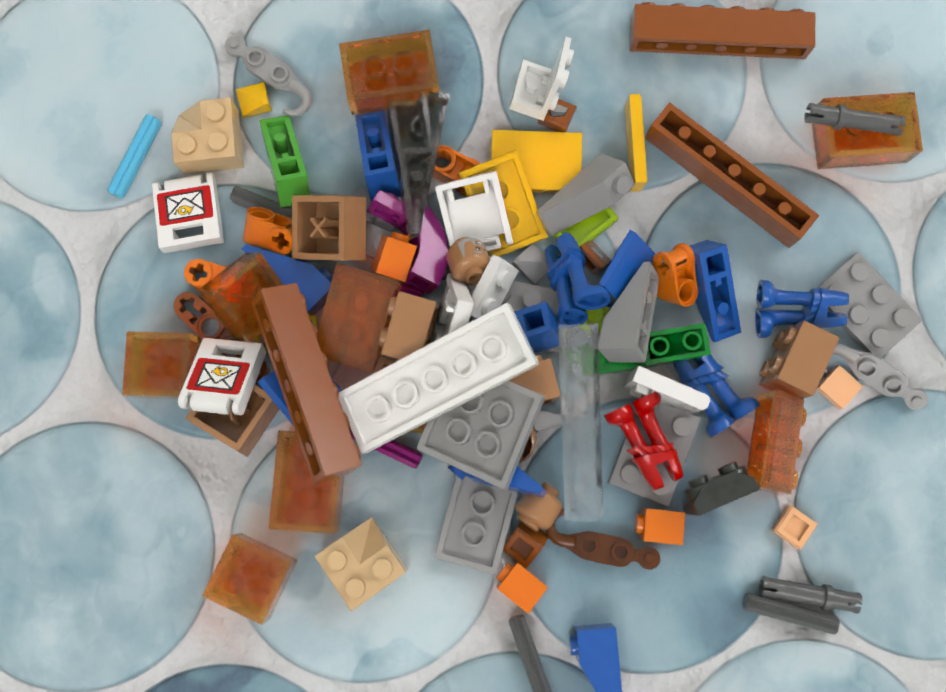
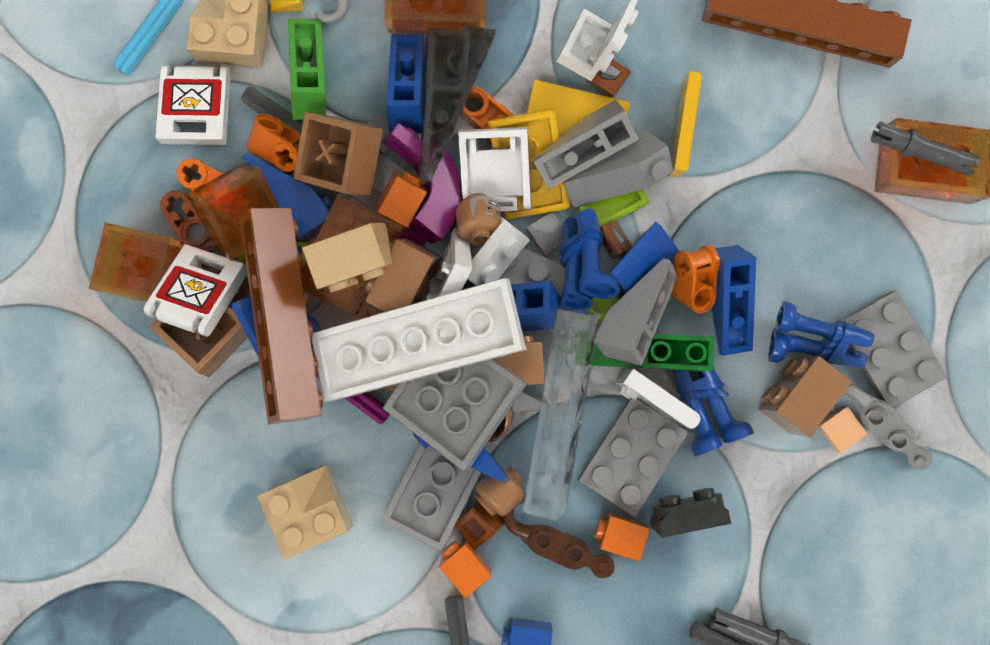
camera: 10 degrees right, 5 degrees up
clear orange brick [202,533,298,625] -> none
clear orange brick [269,430,344,534] -> none
red piece [603,392,684,491] -> none
dark orange brick [645,102,819,248] -> none
clear orange slope [747,390,807,495] -> none
light nougat tile [771,505,818,550] -> none
none -> tan slope [302,223,392,293]
none -> light grey slope [532,100,639,189]

